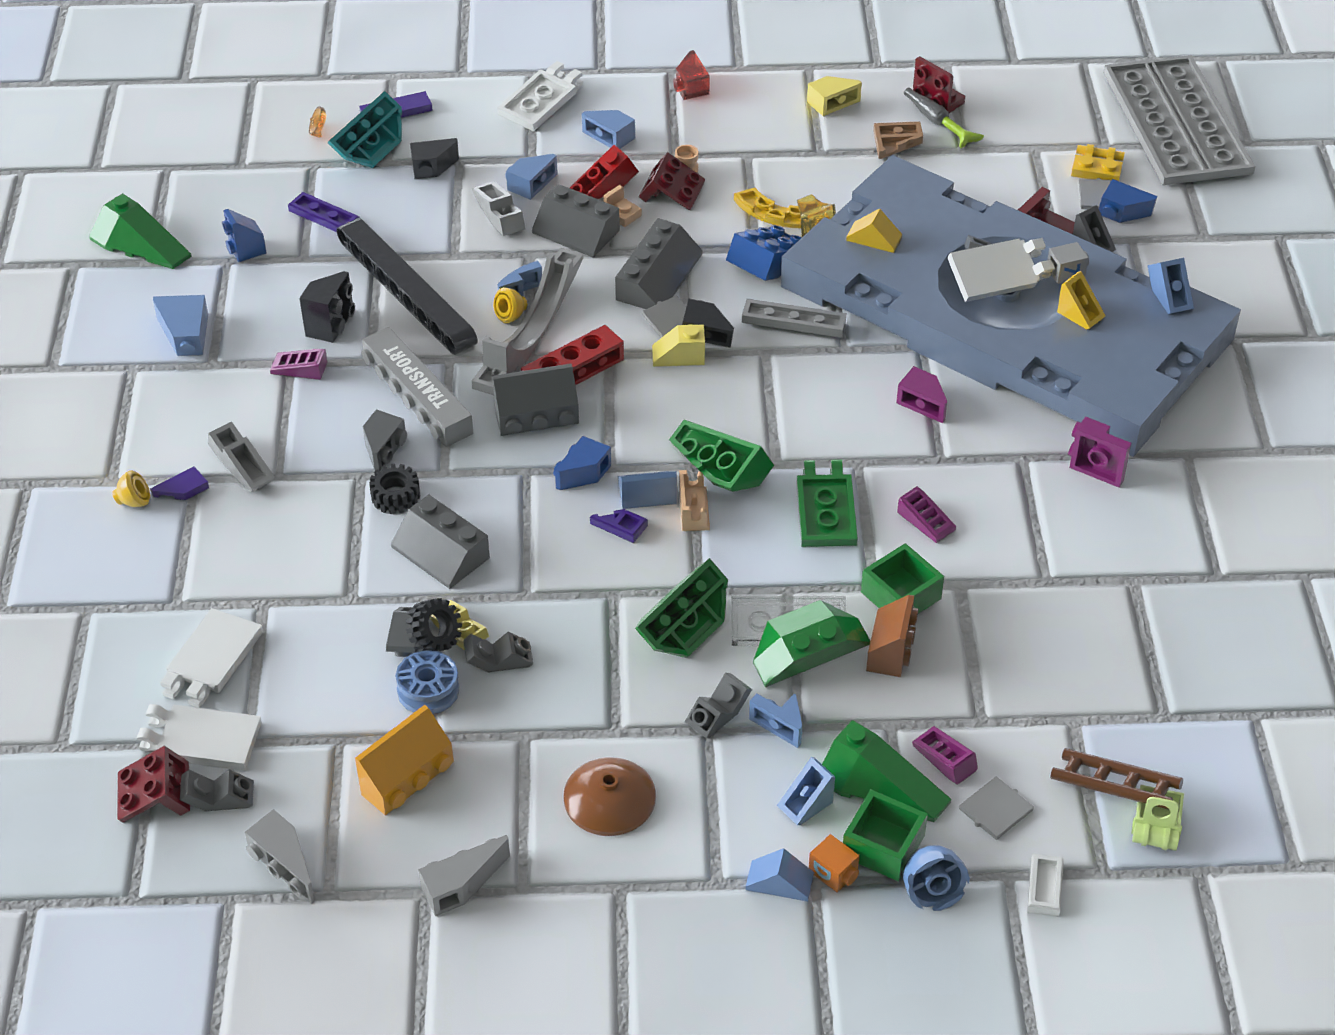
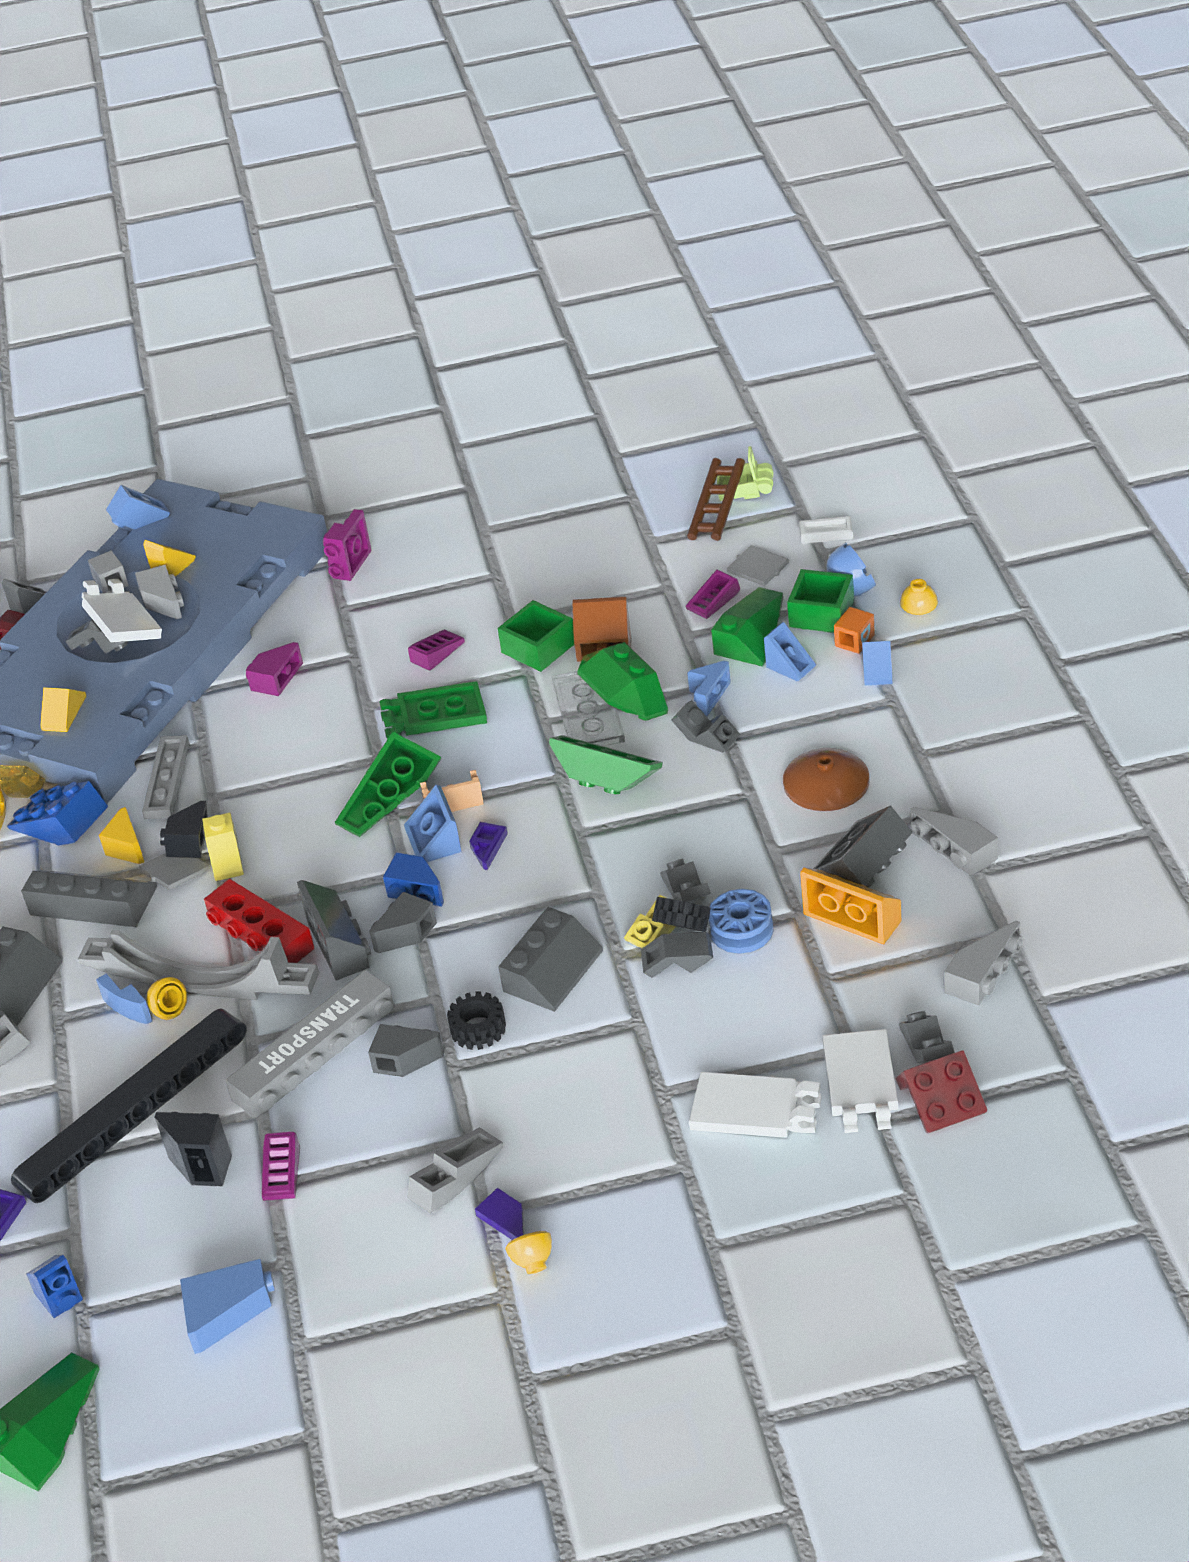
camera: 95 degrees left, 5 degrees down
none -> yellow slope [99,807,144,864]
none -> light grey slope [135,565,184,619]
none -> dark grey slope [369,892,437,953]
none -> dark grey slope [813,805,913,888]
none -> yellow brick [900,579,938,615]

